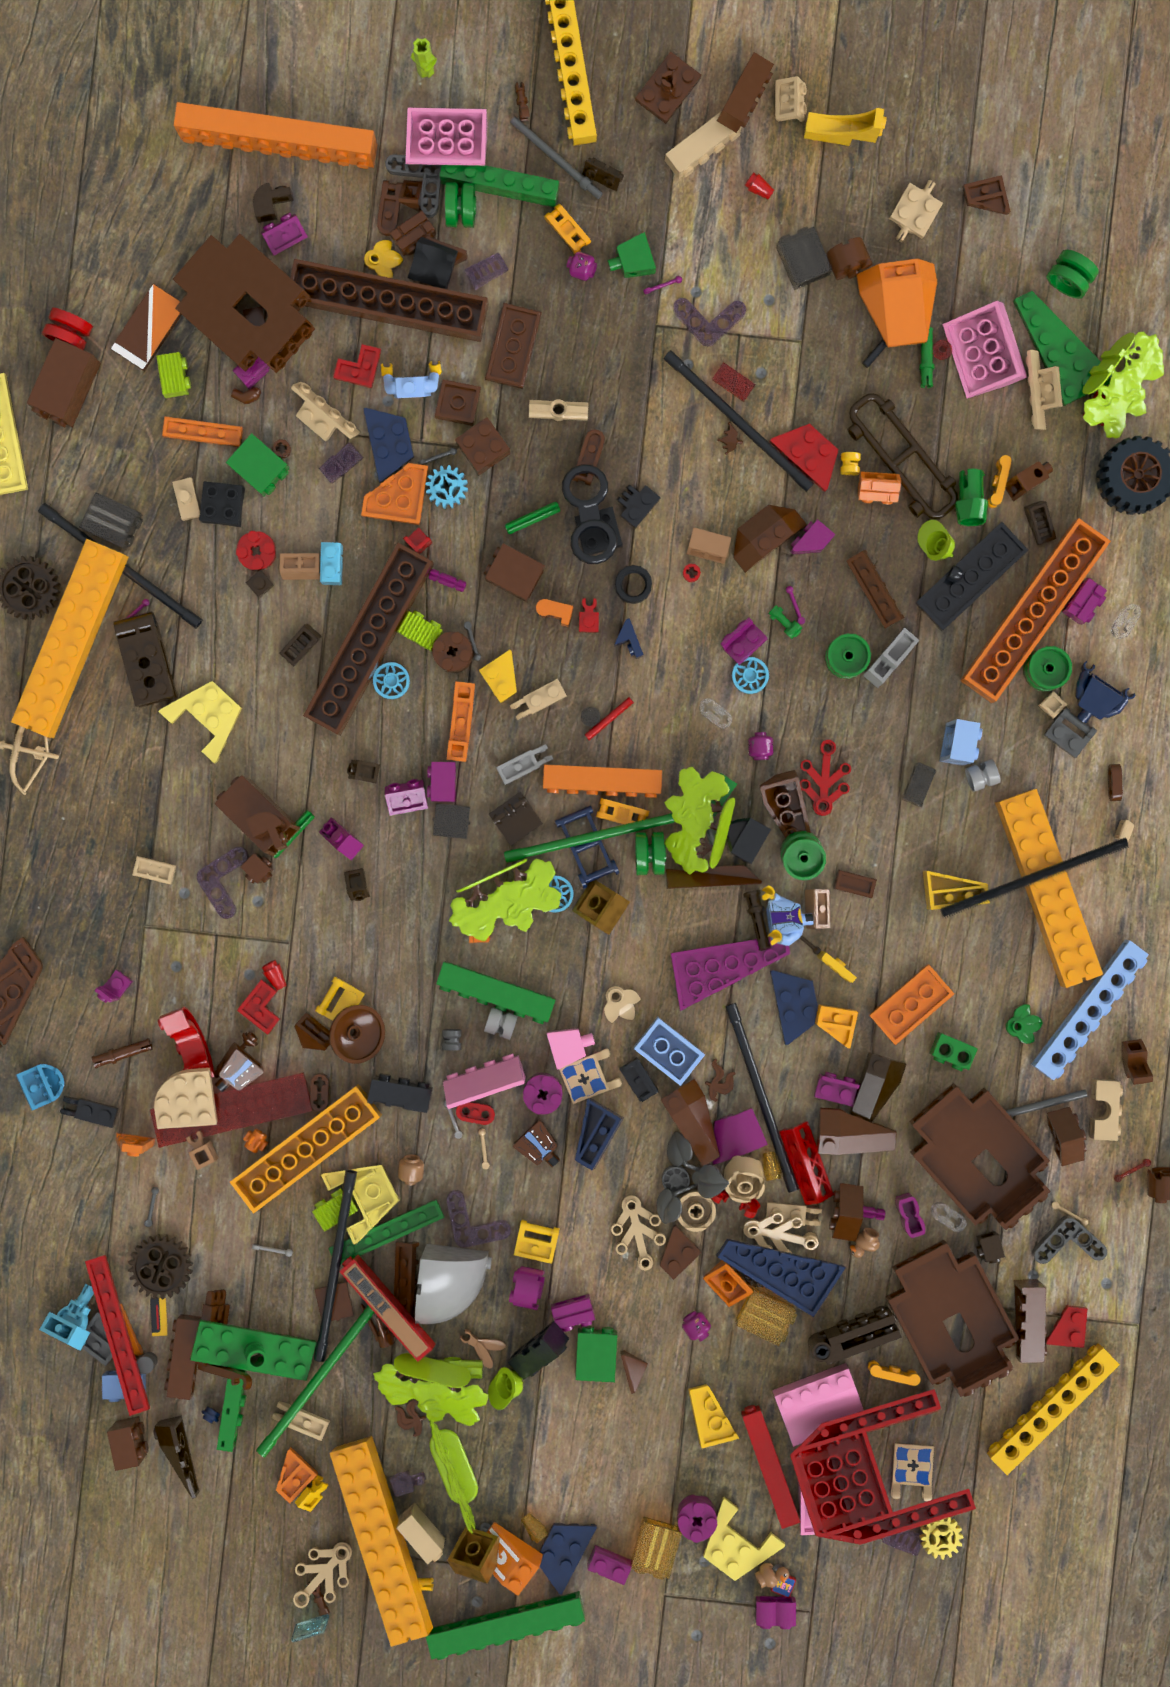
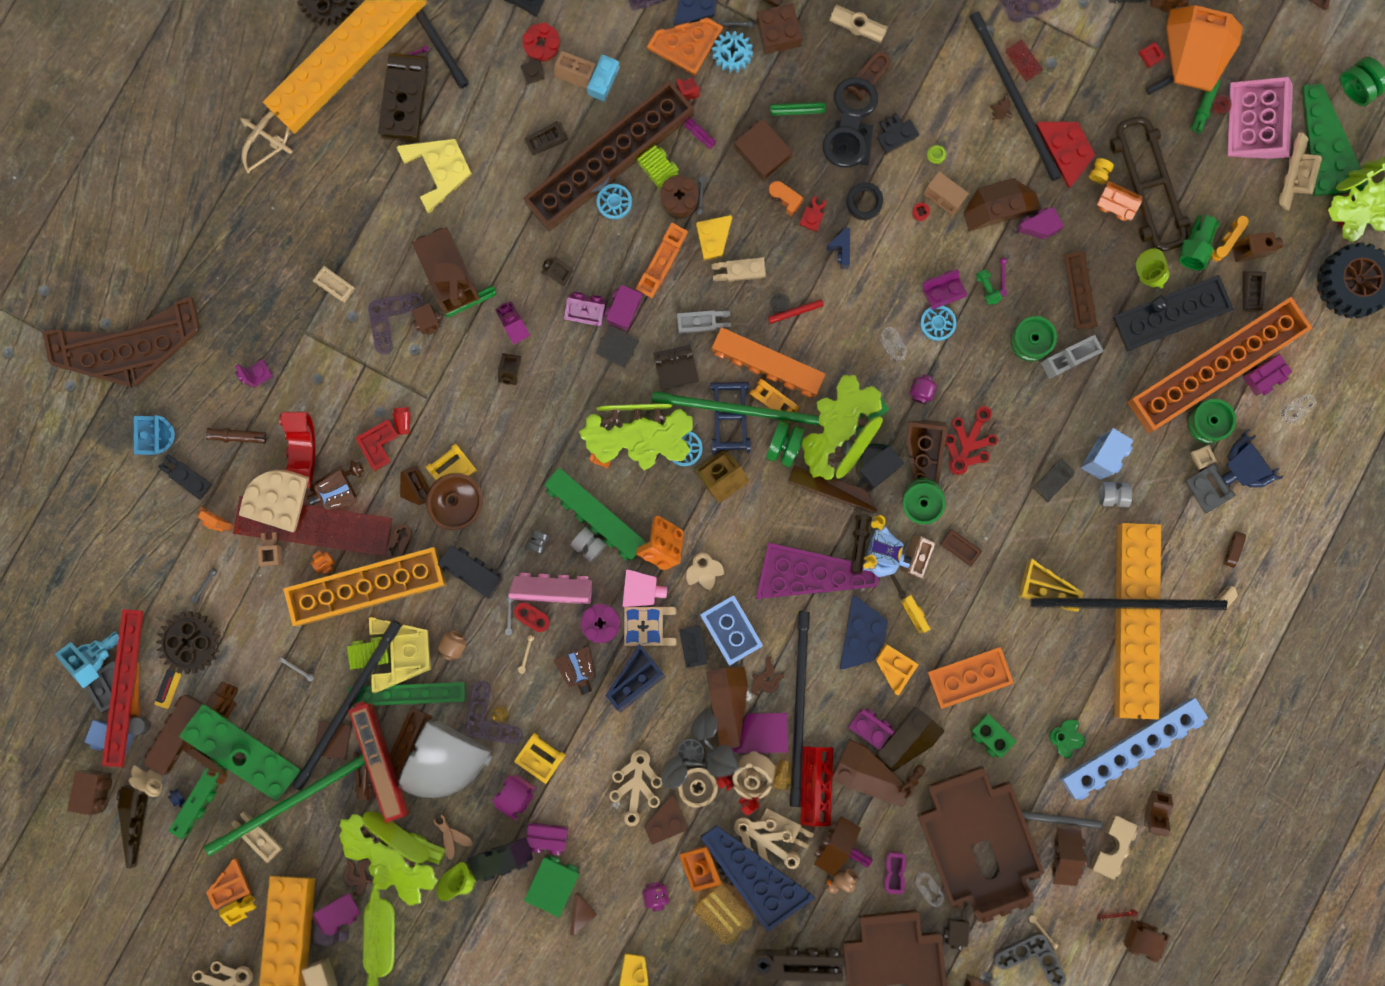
camera: 20 degrees right, 5 degrees down
none -> tan plate [128,765,162,797]
none -> magenta brick [312,893,361,936]
none -> clear yellow hinge [492,707,507,722]
none -> orange bracket [636,515,684,571]
none -> reddish brown piece [898,765,925,798]
none -> lime plate [927,145,946,164]
none -> red tile [1138,42,1165,68]

